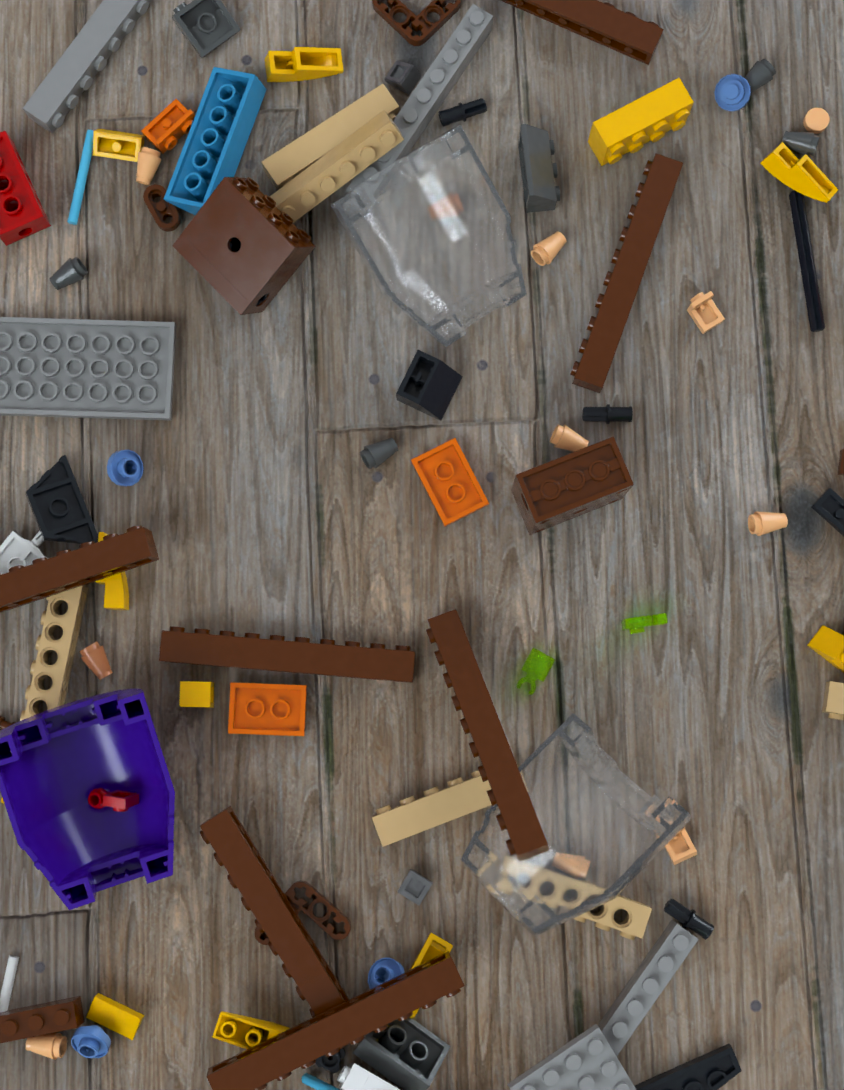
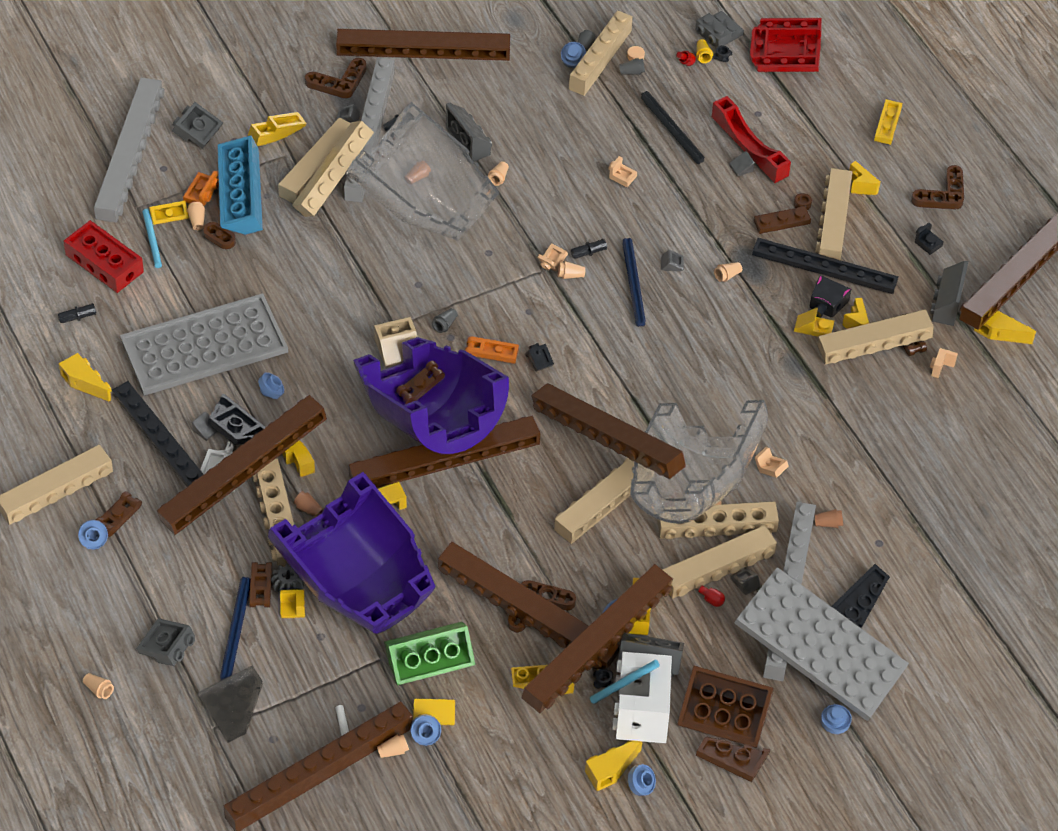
camera: 30 degrees left, 30 degrees down
dark grey cone [49,257,88,290] -> none
red plate [88,788,139,812] -> none
reddish brown gear [172,177,316,315] -> none
orange plate [228,682,307,736] -> none
black slope [396,350,463,421] -> none
flat silver plate [397,869,433,906] -> none
orange plate [411,438,489,527] -> none
reddish brown gear [511,436,634,535] -> none
clear neon green plate [516,647,555,695] -> none
reddish brown brick [570,153,683,393] -> none
yellow brick [588,78,694,166] -> none
clear neon green plate [621,613,668,634] -> none
black axle [664,899,714,940] -> none
yellow slope [760,142,838,203] -> none
none -> flat silver slope [192,412,218,441]
none -> dark purple windscreen [353,337,509,454]
none -> tan slope [374,317,417,368]
none -> bright green slope [384,622,476,685]
none -> reddish brown plate [396,361,445,404]
none -> orange plate [465,336,519,364]
none -> black bracket [525,343,554,372]
none -> light nougat bracket [537,243,568,272]
none -> tan brick [569,10,633,96]
none -> dark blue axle [622,238,646,327]
none -> flat silver slope [661,249,684,271]
none -> tan brick [663,525,777,599]
none -> red cylinder [698,585,725,607]
none -> flat silver slope [731,568,761,595]
none -> nougat cone [815,509,843,528]

